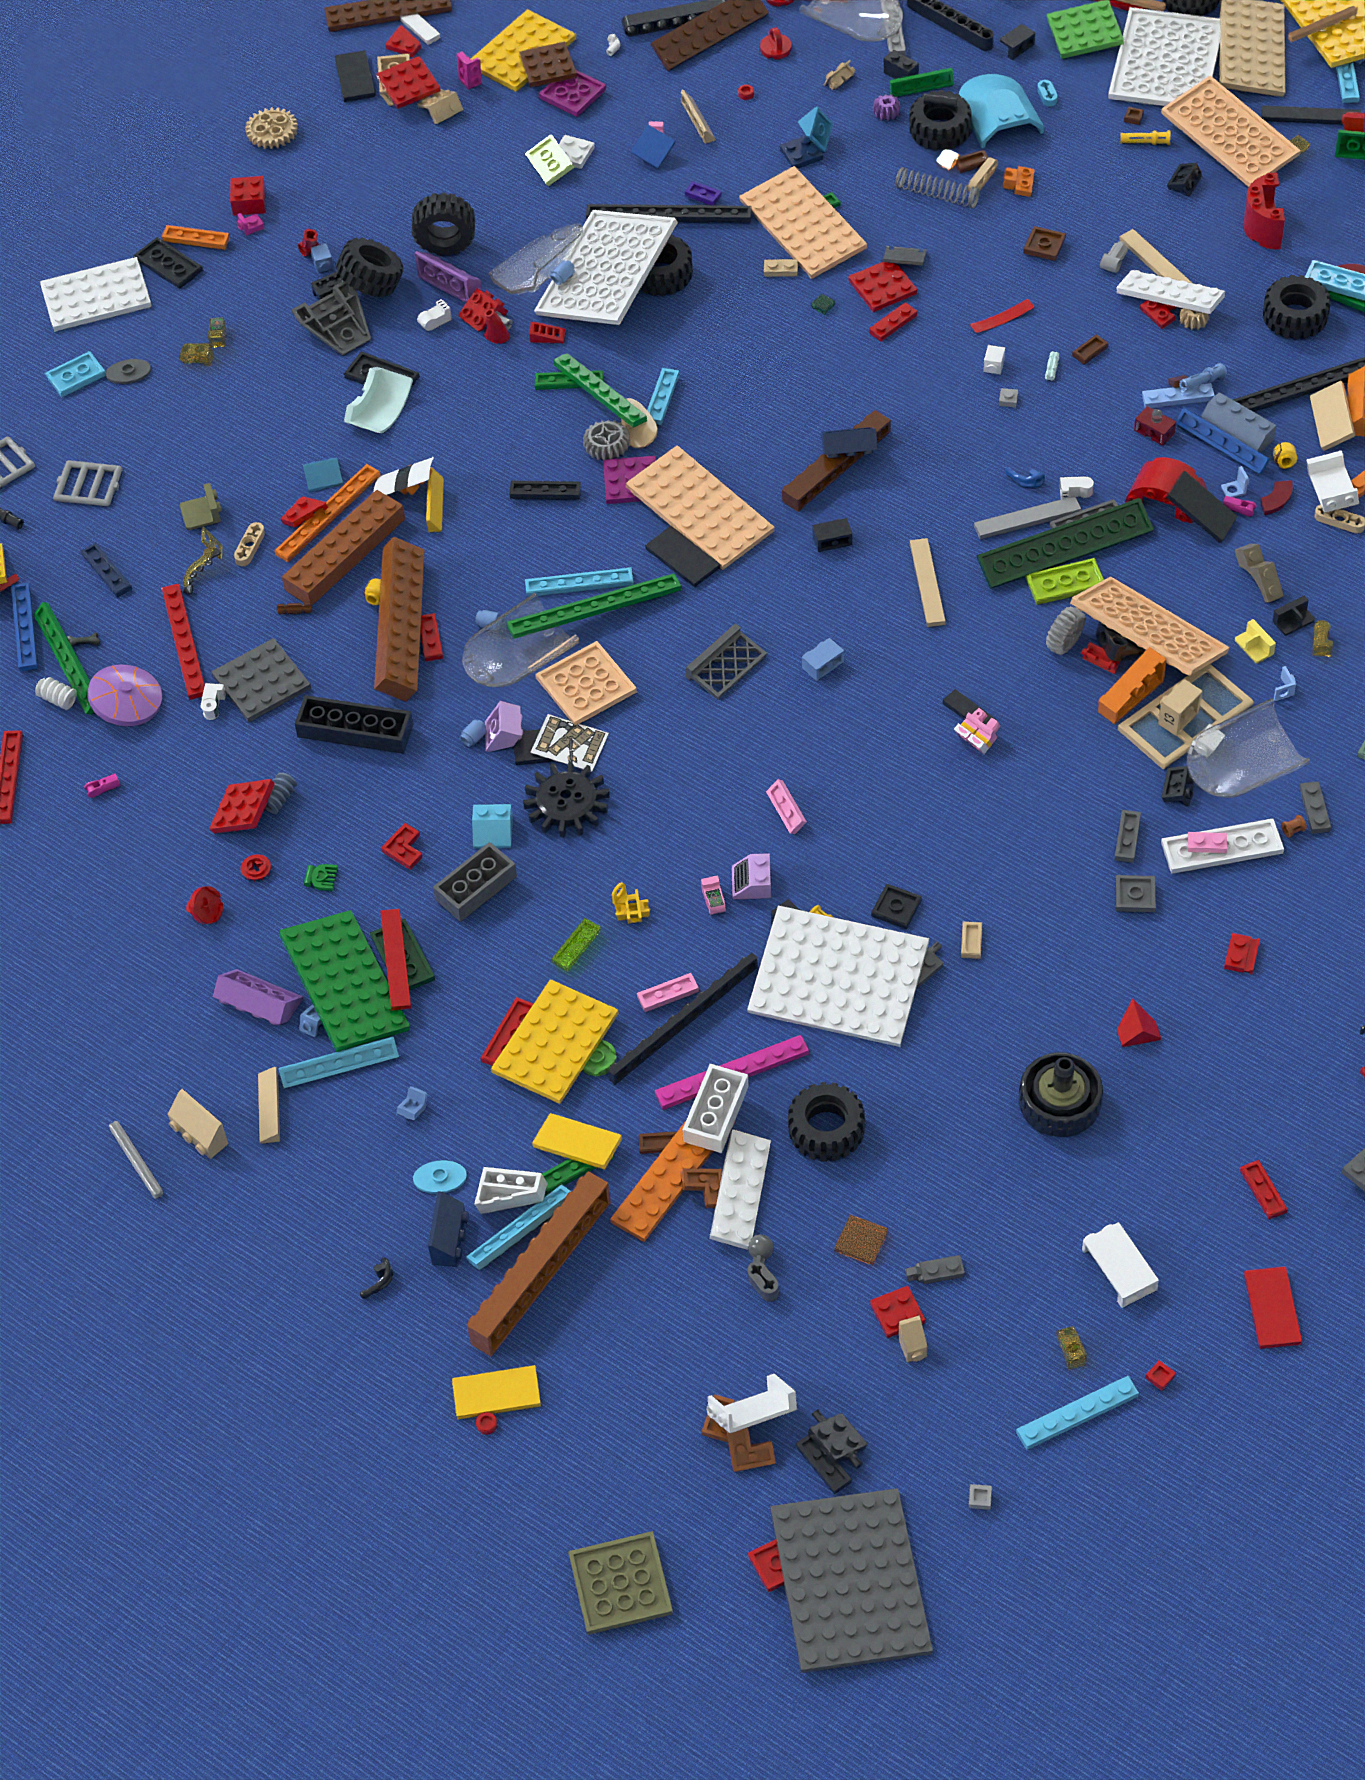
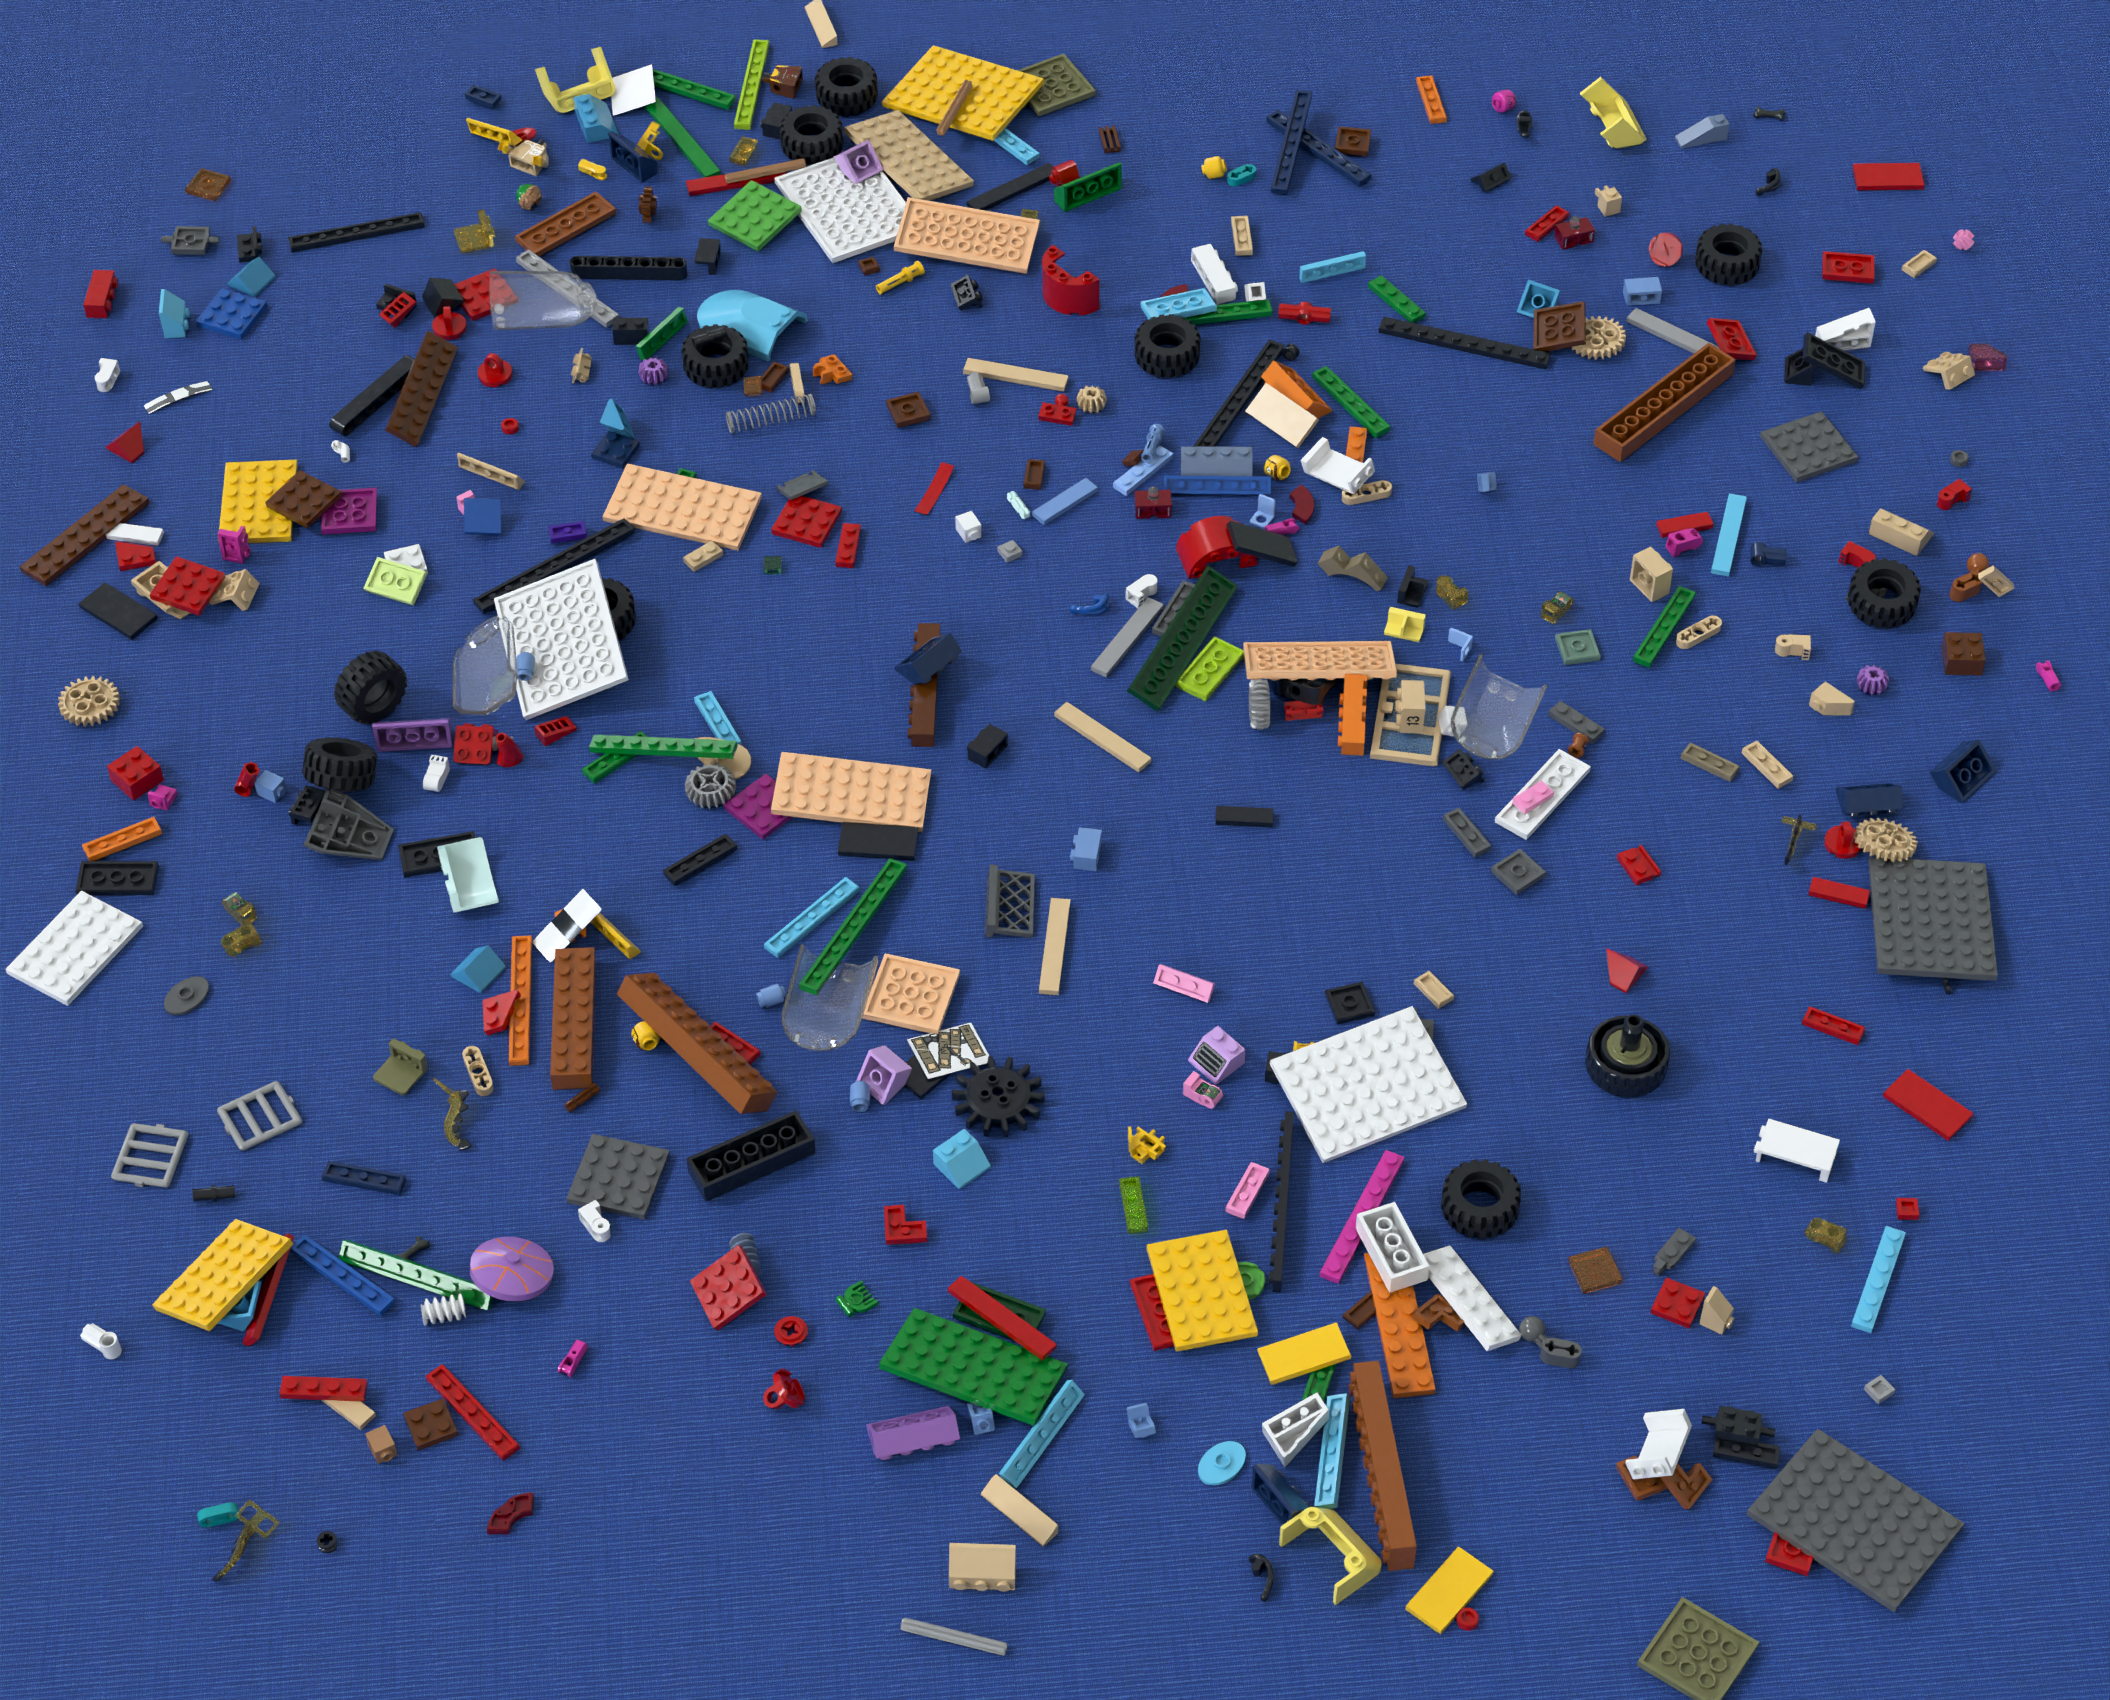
camera: 45 degrees left, 5 degrees down
medium azure tile [45,351,106,397] -> none
red plate [162,583,205,700] -> none
dark grey brick [433,842,517,922] -> none
bright pink hips [954,708,1001,754] -> none
medium azure beam [1037,80,1057,107] -> none
white plate [1117,270,1225,314] -> none
none -> lavender slope [834,140,884,184]
none -> medium blue tile [1032,478,1098,525]
none -> tan tile [1039,898,1070,995]
none -> light yellow windscreen [1279,1507,1382,1605]

